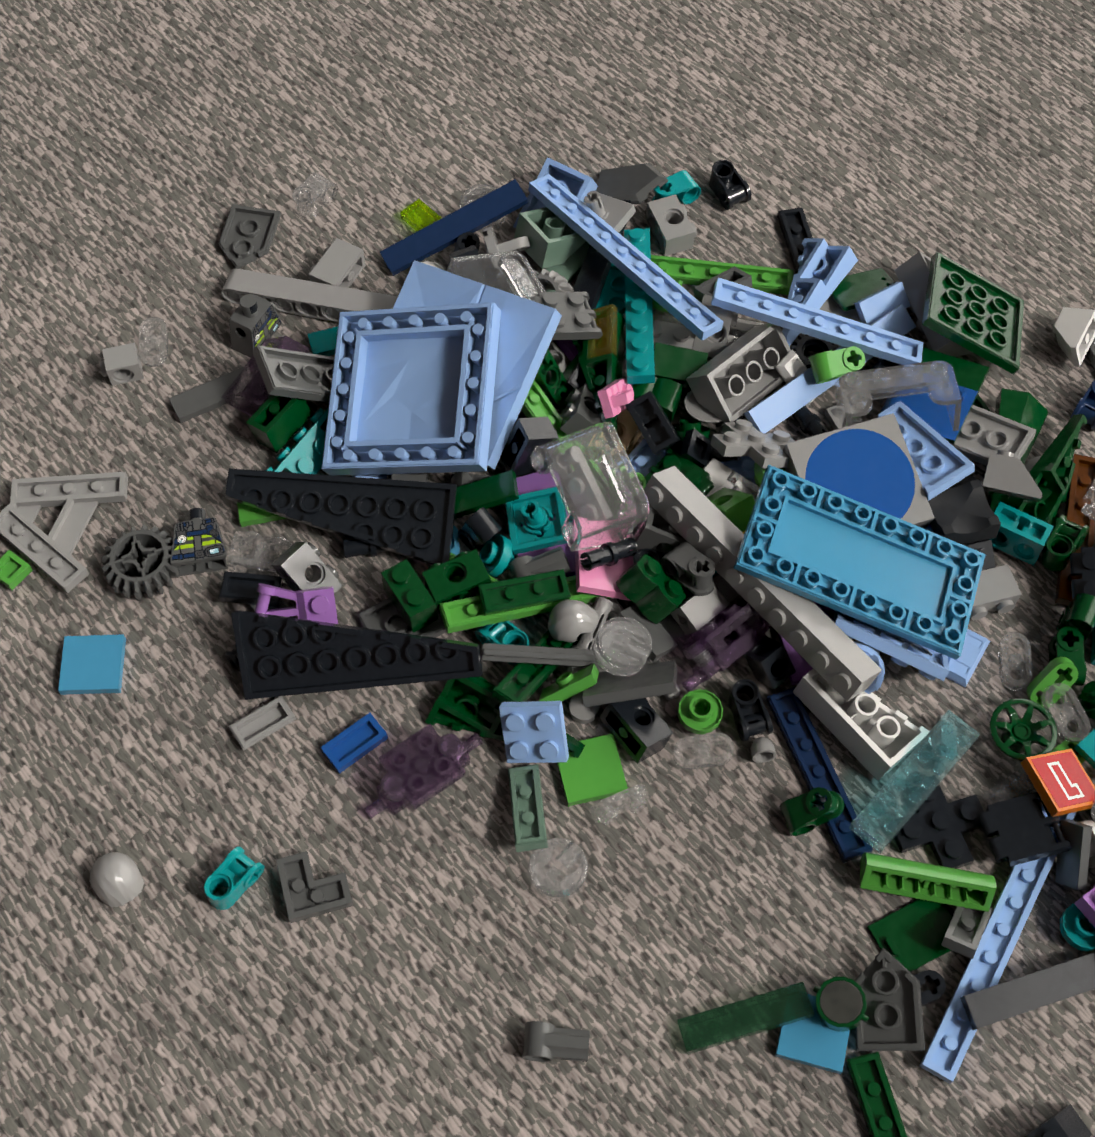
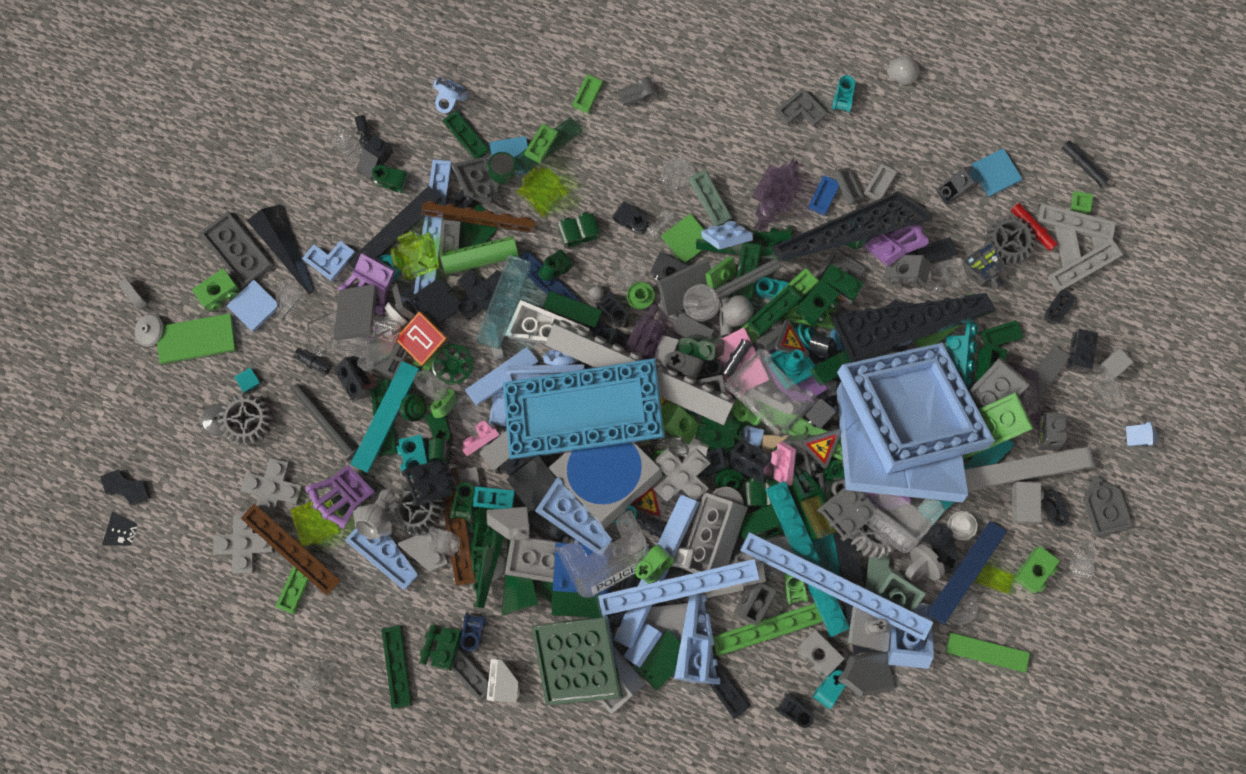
camera: 160 degrees right, 15 degrees up
none -> dark green piece [372,165,410,193]
none -> clear neon green panel [391,231,439,281]
none -> reddish brown plate [422,201,535,233]
none -> light grey tile [457,467,480,490]
none -> bright pink hinge [460,420,499,456]
none -> light blue tile [465,347,538,406]
none -> clear neon green panel [516,167,568,218]
none -> bright green plate [524,123,559,164]
none -> dark green tile [542,291,602,329]
none -> dark green brick [558,212,600,248]
none -> bright green tile [572,74,604,114]
none -> black piece [612,202,648,234]
none -> piece [775,319,809,357]
none -> piece [800,429,841,468]
none -> dark grey tile [833,168,866,205]
none -> black slope [936,166,983,205]
none -> bright green tile [945,633,1030,673]
none -> bright green tile [962,392,1034,460]
none -> dark green tile [980,320,1023,347]
none -> red pin [1010,202,1058,251]
none -> bright green brick [1013,546,1060,594]
none -> black beam [1041,490,1069,527]
none -> black beam [1044,291,1074,324]
none -> black brick [1067,329,1098,374]
none -> light blue tile [1126,422,1158,447]

